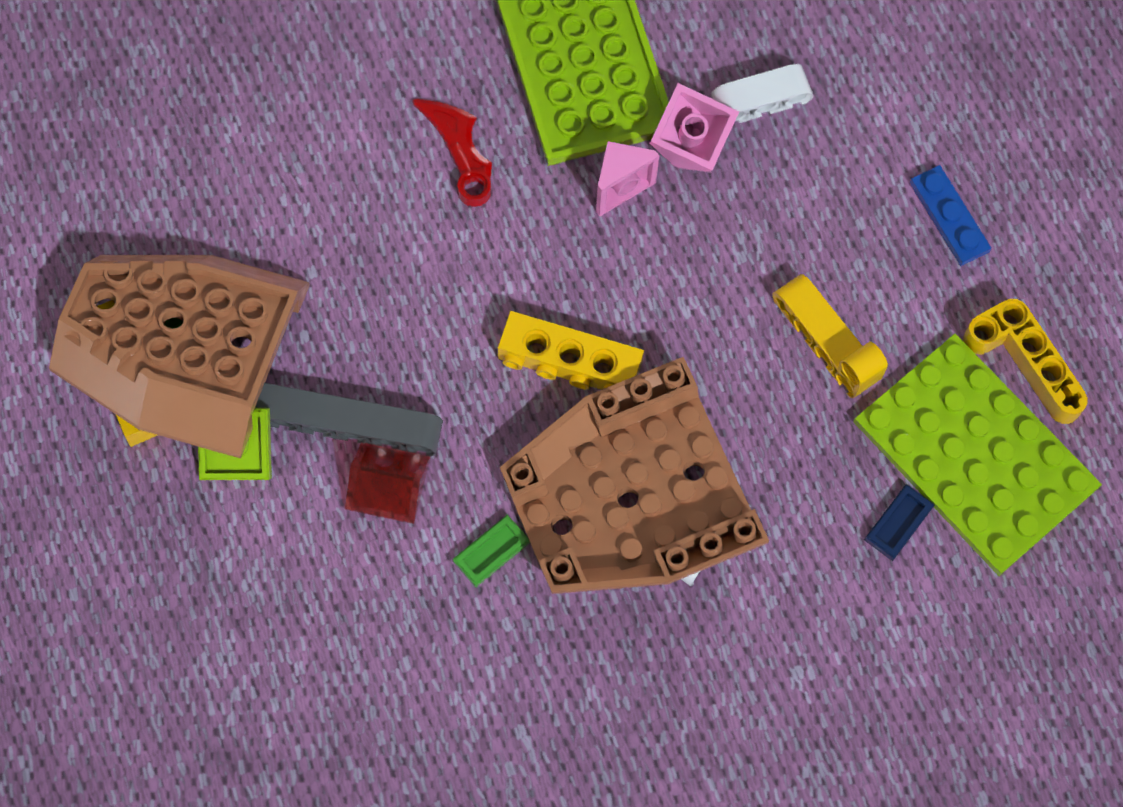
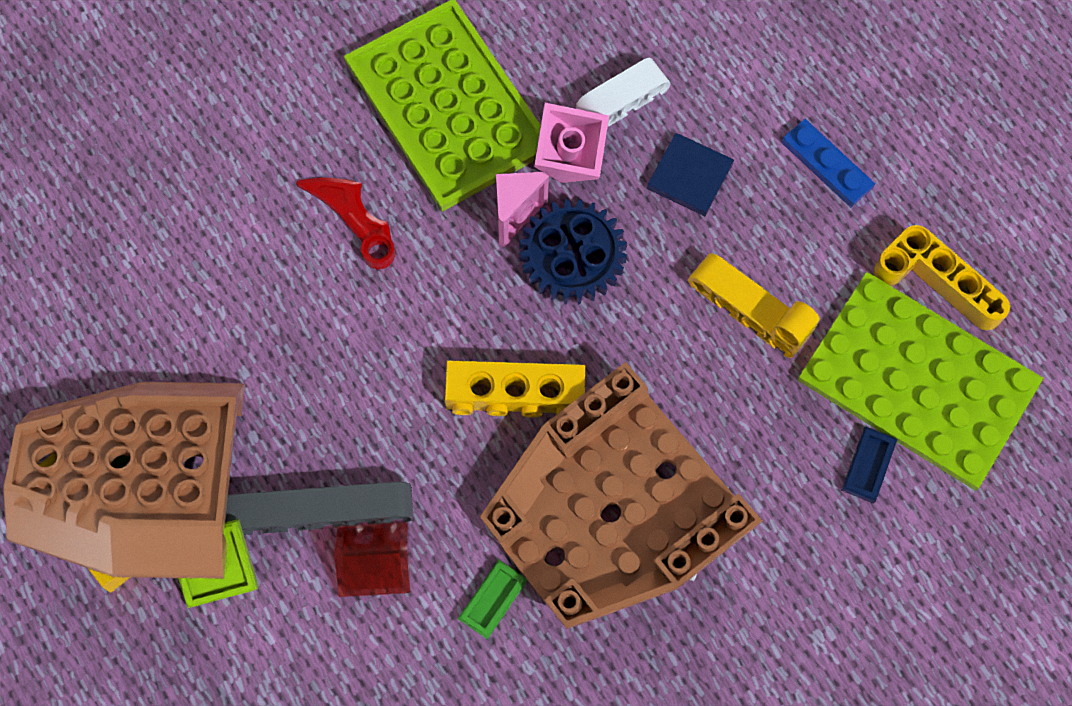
camera: 15 degrees left, 0 degrees up
none -> dark blue gear [519,199,627,304]
none -> dark blue tile [647,132,734,217]

